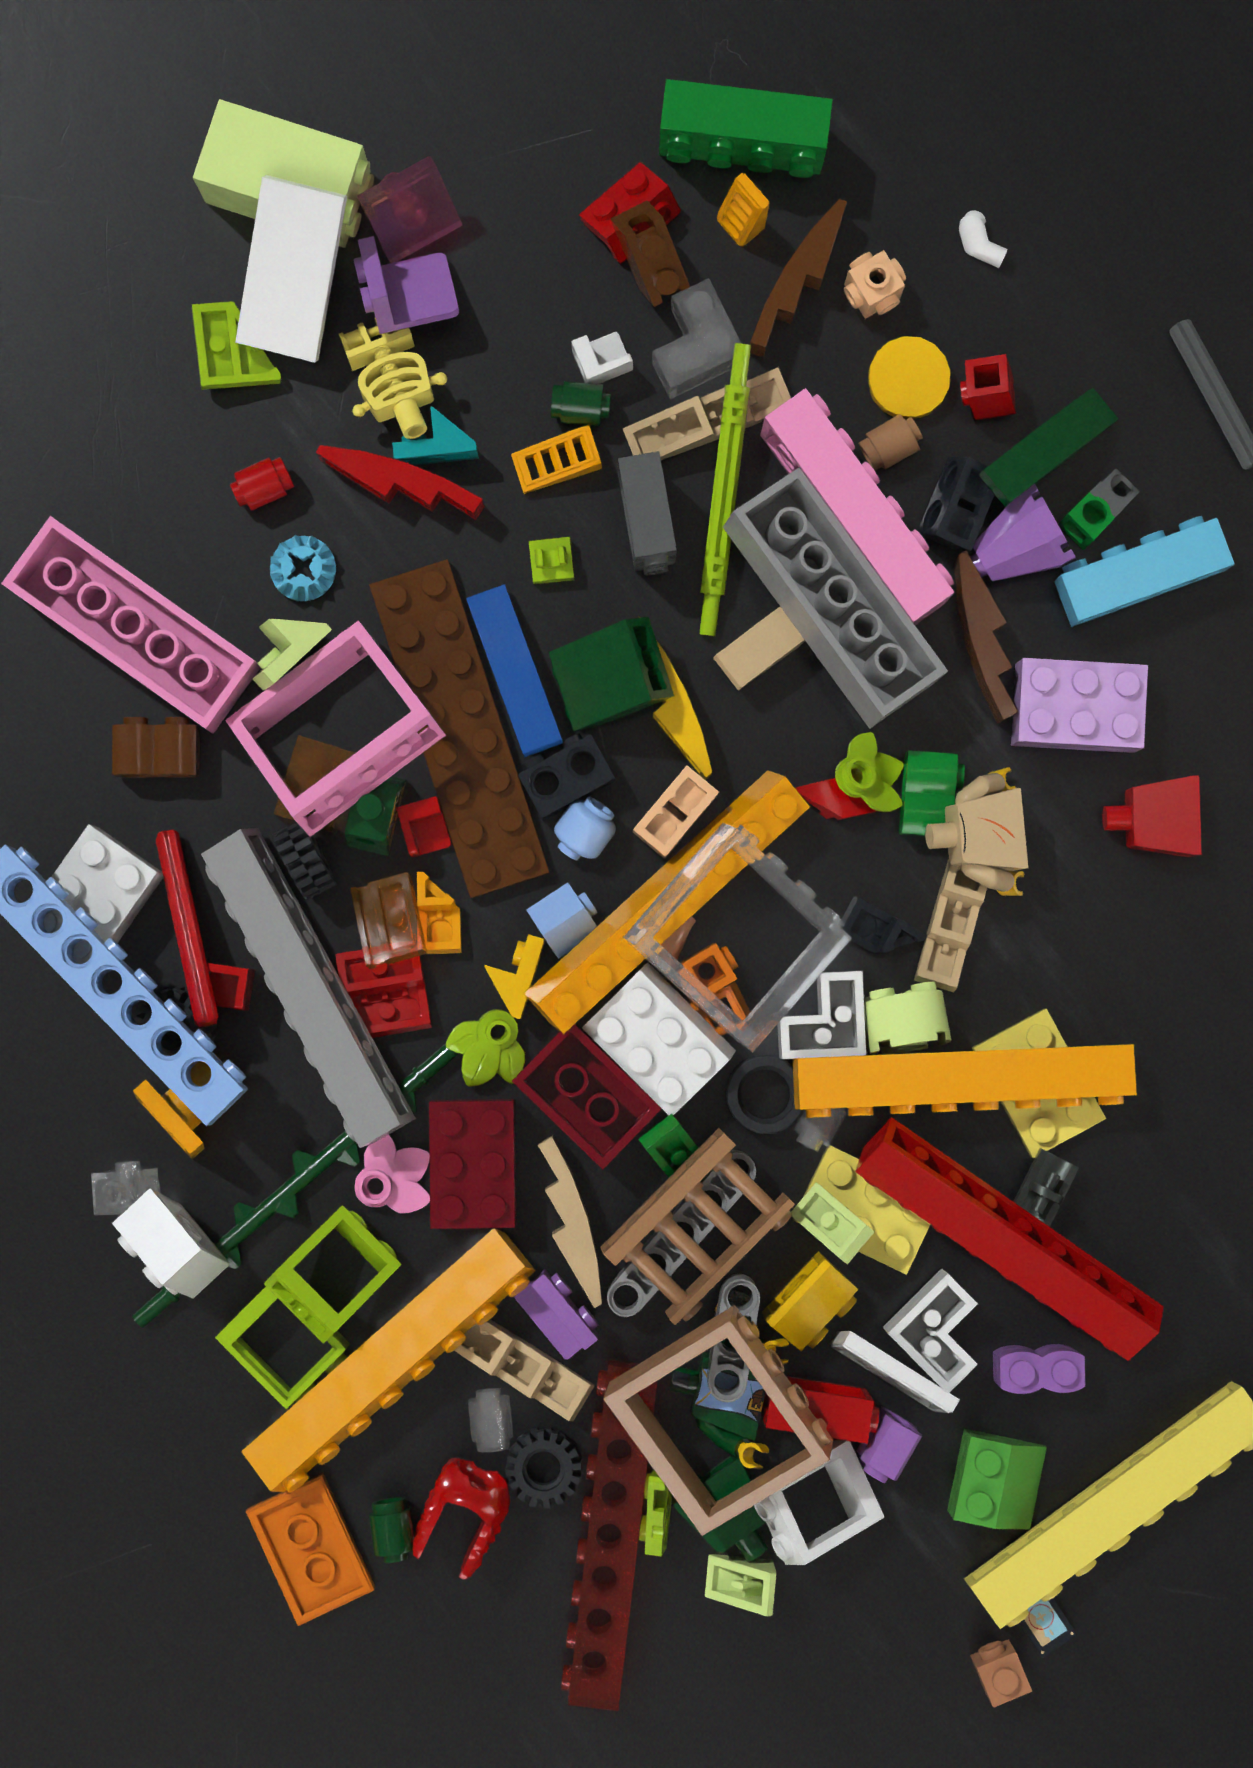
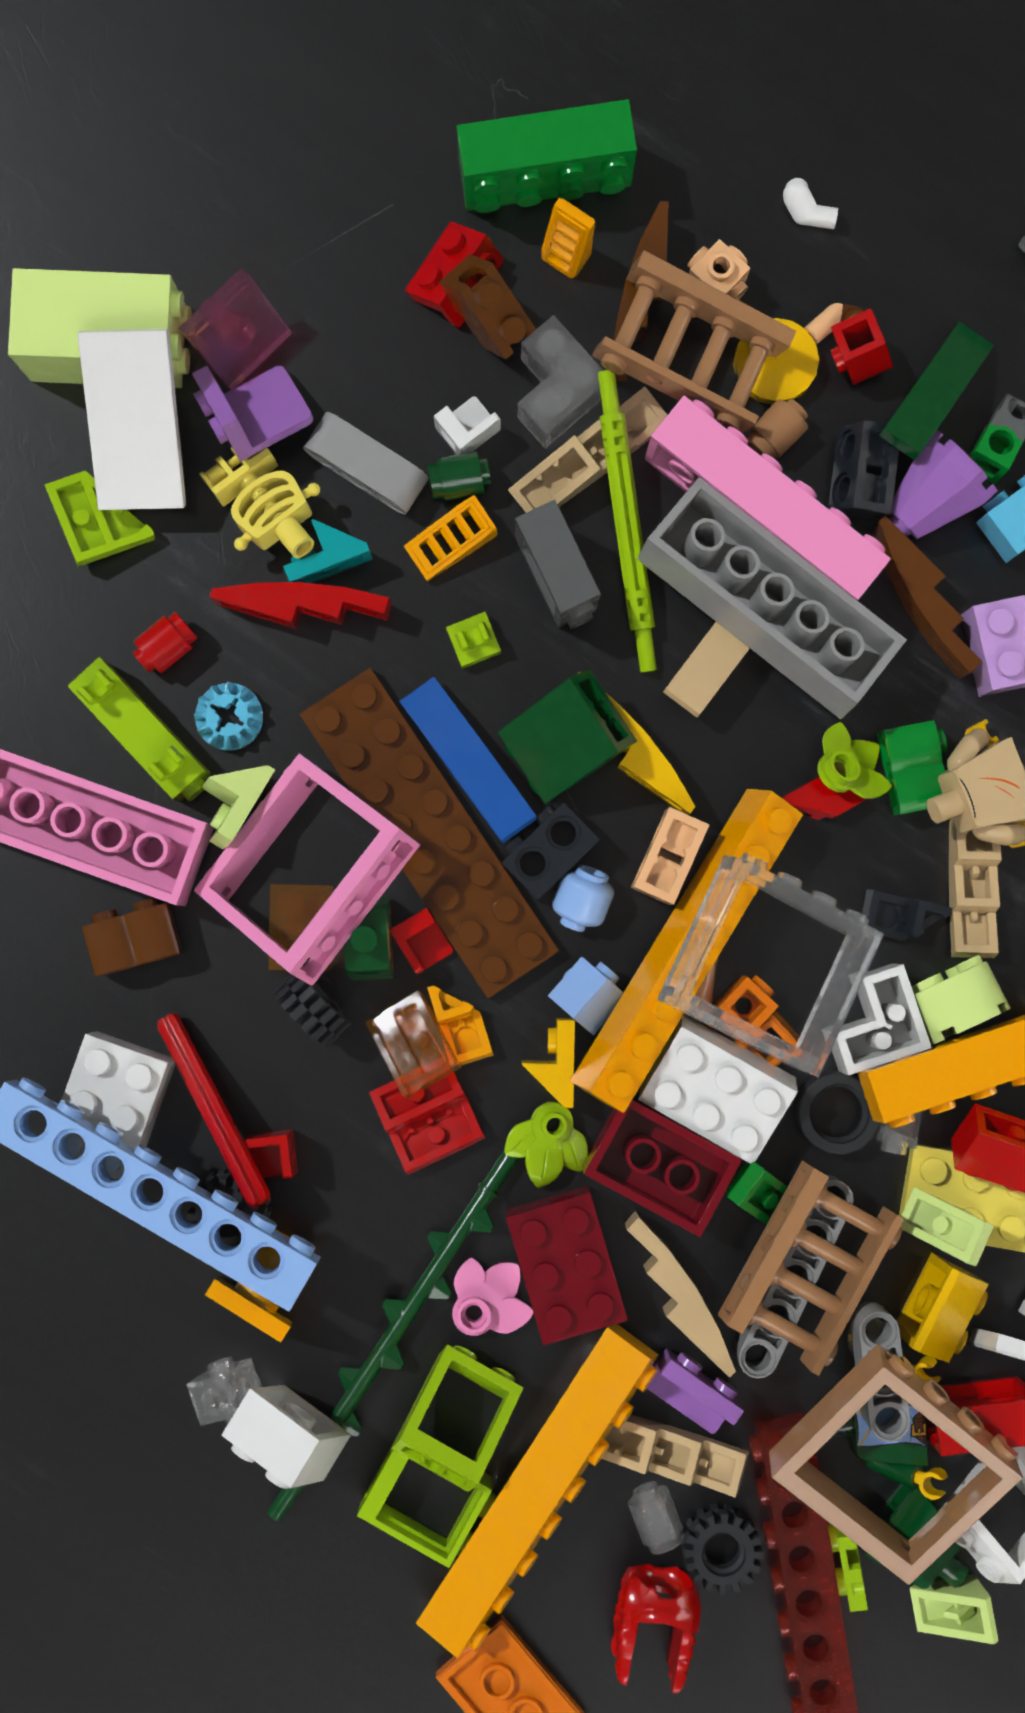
camera: 15 degrees left, 0 degrees up
light grey brick [201,828,416,1148] -> none
dark green brick [369,1497,415,1563] -> none
none -> lime brick [68,657,211,803]
none -> light grey beam [303,412,429,515]
none -> medium nougat fence [592,250,796,433]
none -> light nougat arm [804,303,865,345]

